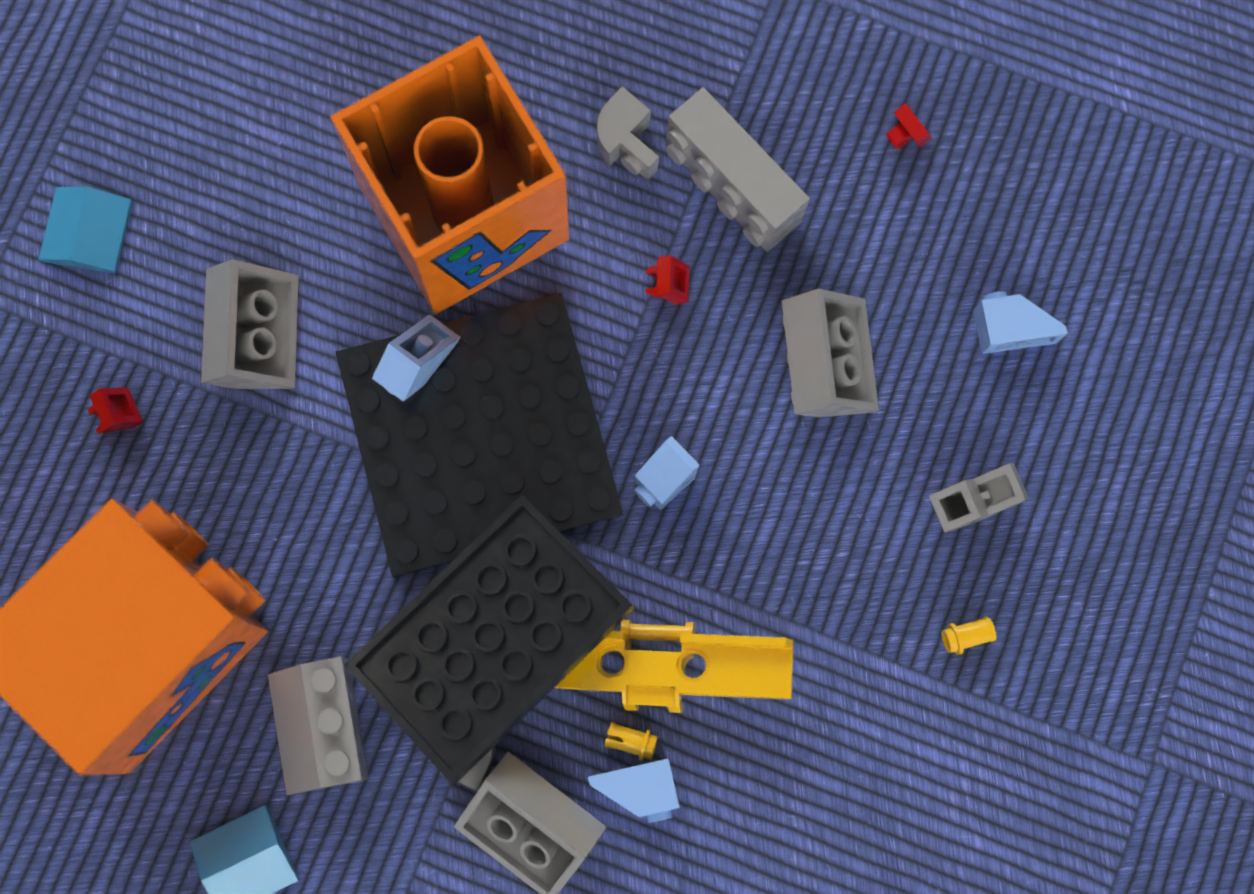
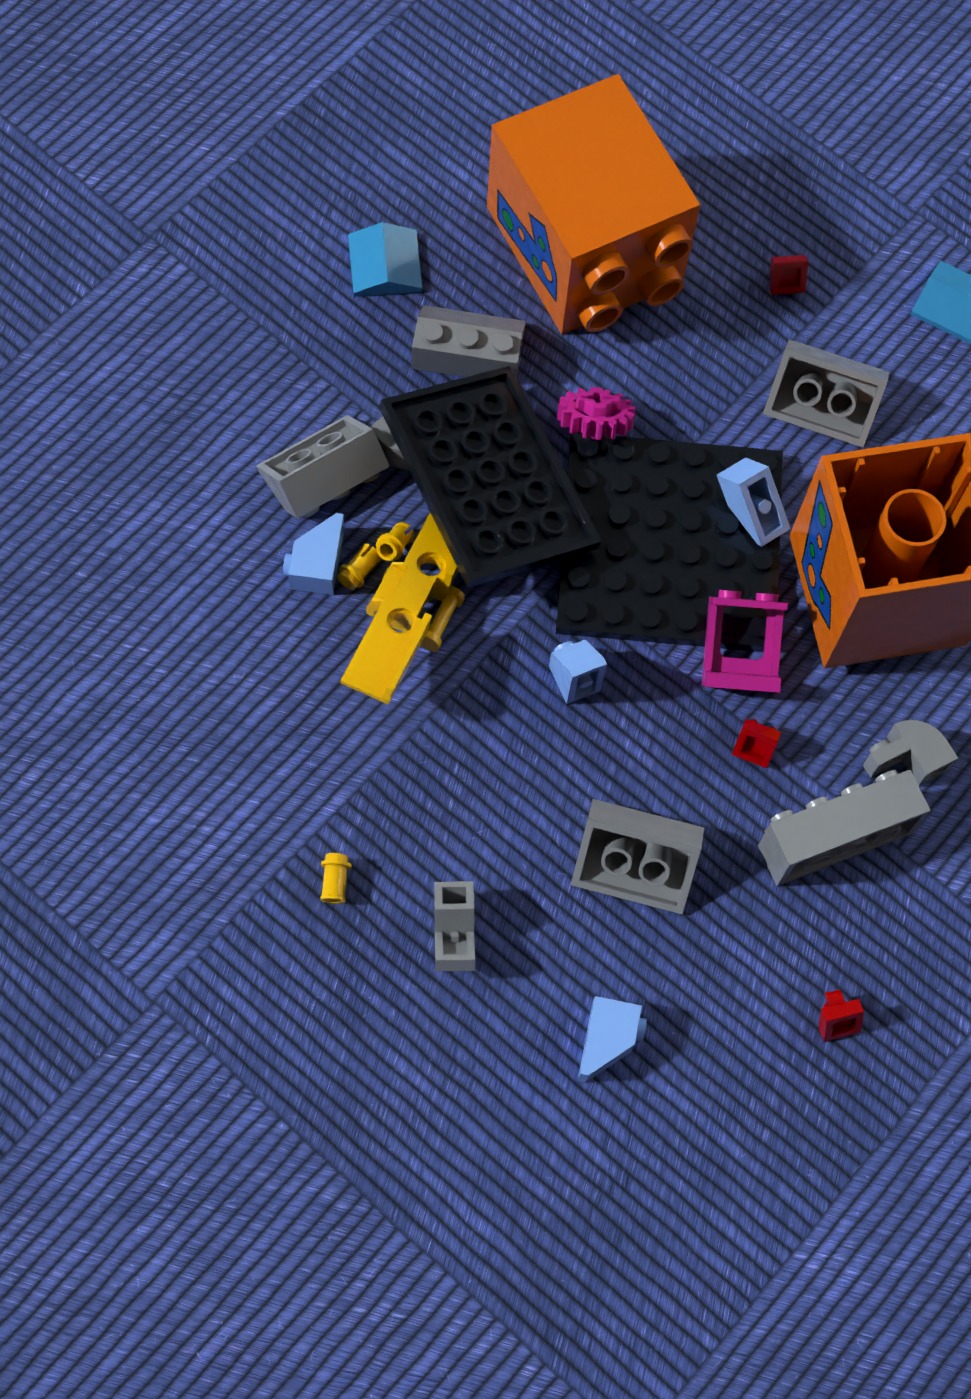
camera: 110 degrees right, 10 degrees down
none -> yellow pin [376,522,414,561]
none -> dark pink gear [557,387,636,440]
none -> dark pink window [701,590,788,693]

